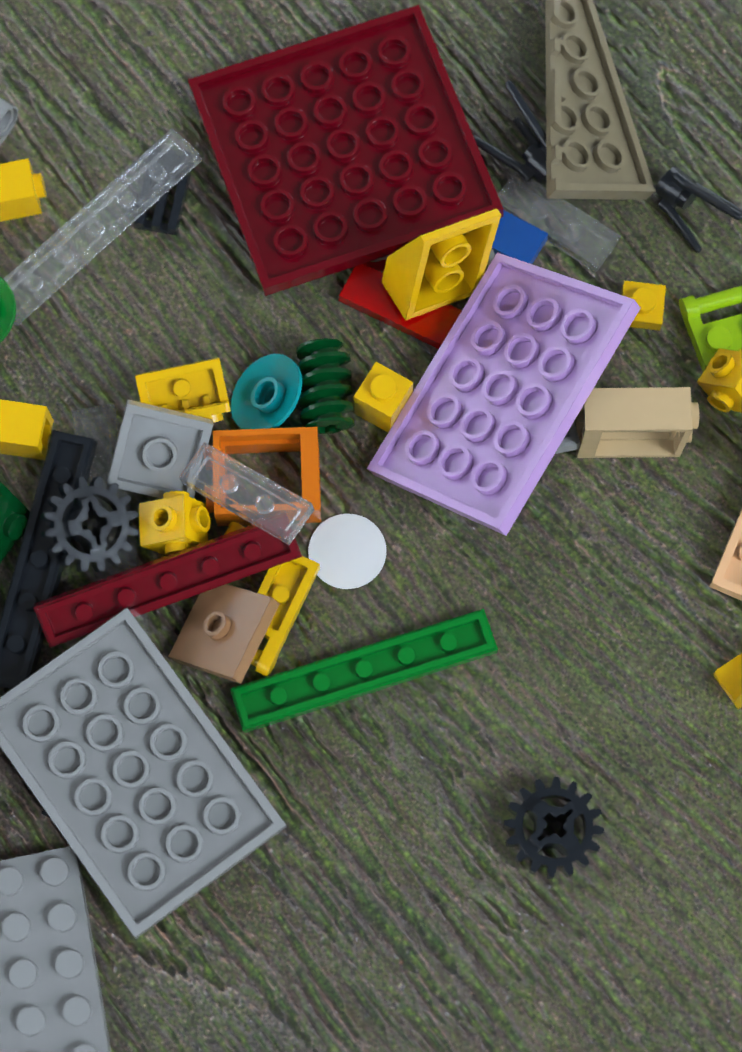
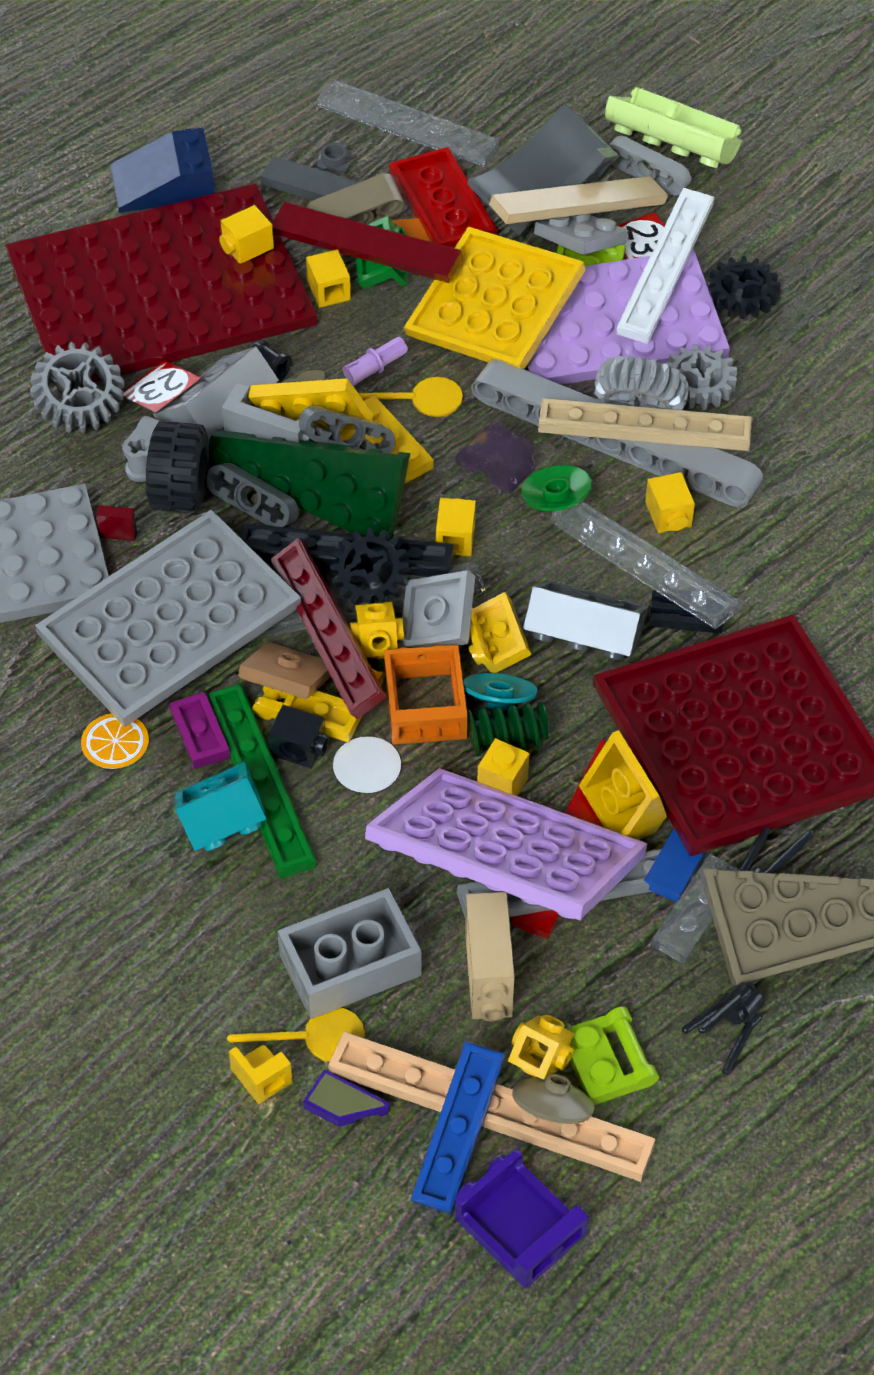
camera: 85 degrees right, 20 degrees down
clear tile [179,442,314,545] -> none
black gear [503,777,604,879] -> none
yellow plate [621,280,666,331] -> none
none -> light orange sticker [81,713,149,769]
none -> magenta plate [169,692,230,769]
none -> teal slope [175,761,266,851]
none -> yellow piece [227,1008,365,1062]
none -> black brick [268,705,330,769]
none -> light grey brick [277,888,422,1019]
none -> slope [523,580,651,660]

